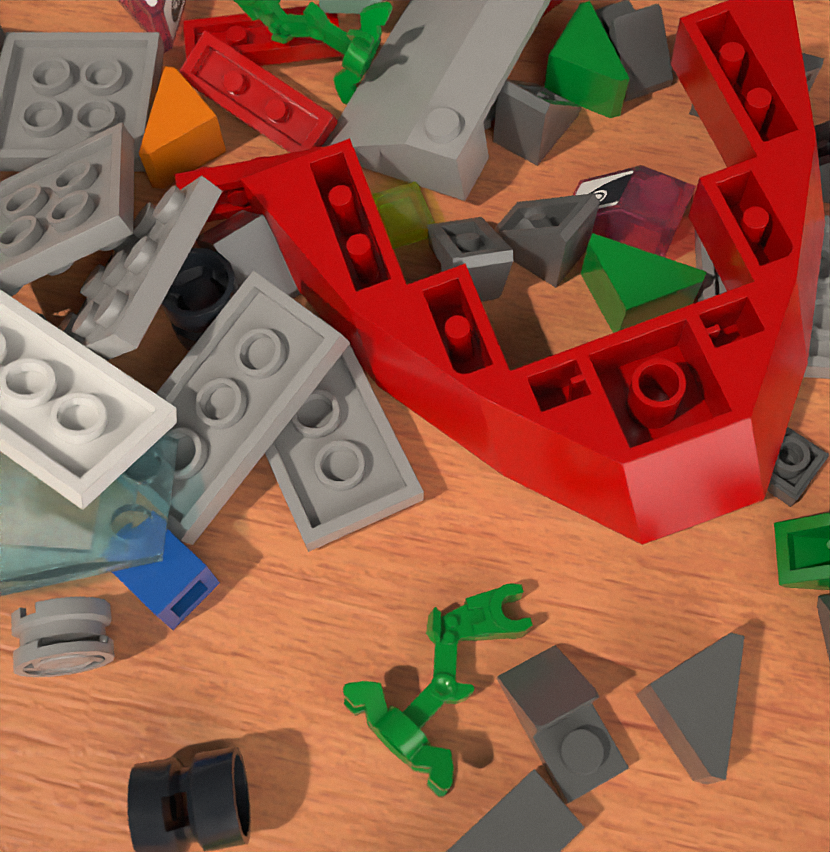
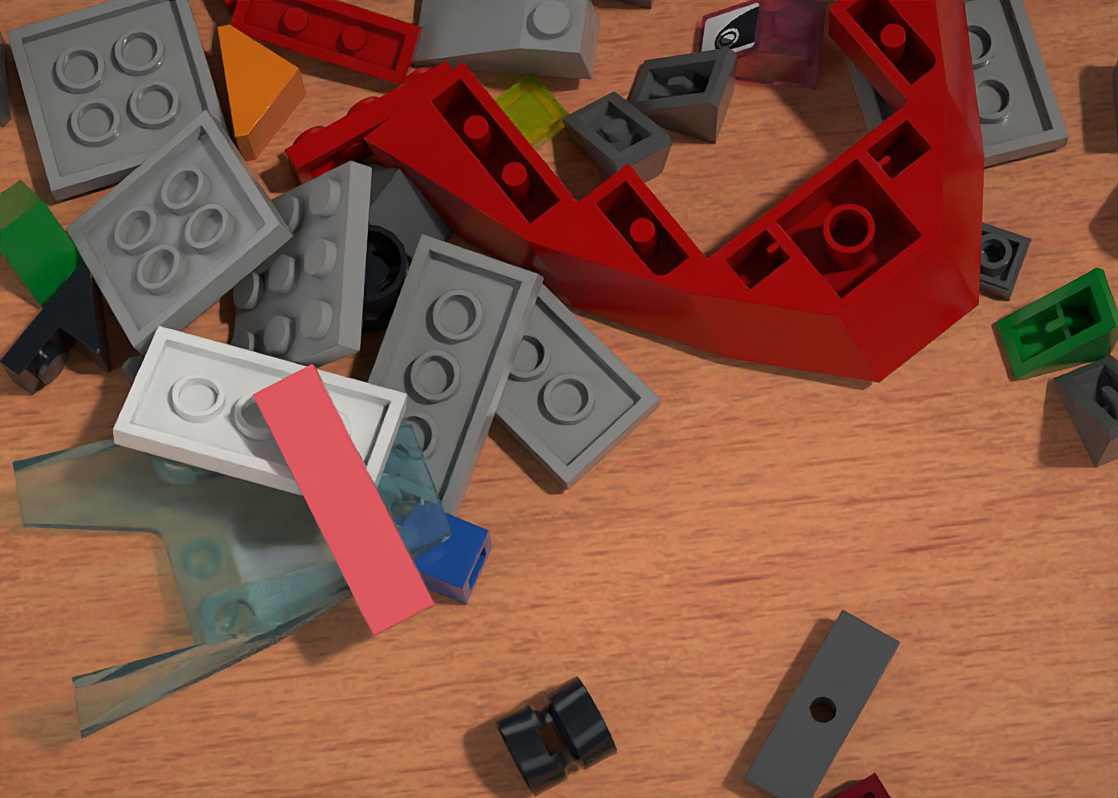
camera: 15 degrees left, 5 degrees up
light grey wheel [11,597,115,677] -> none
green piece [343,583,533,798] -> none
dark grey slope [496,645,629,804] -> none
green slope [581,233,706,333] -> none
dark grey slope [636,633,745,785] -> none
none -> coral tile [253,364,436,636]

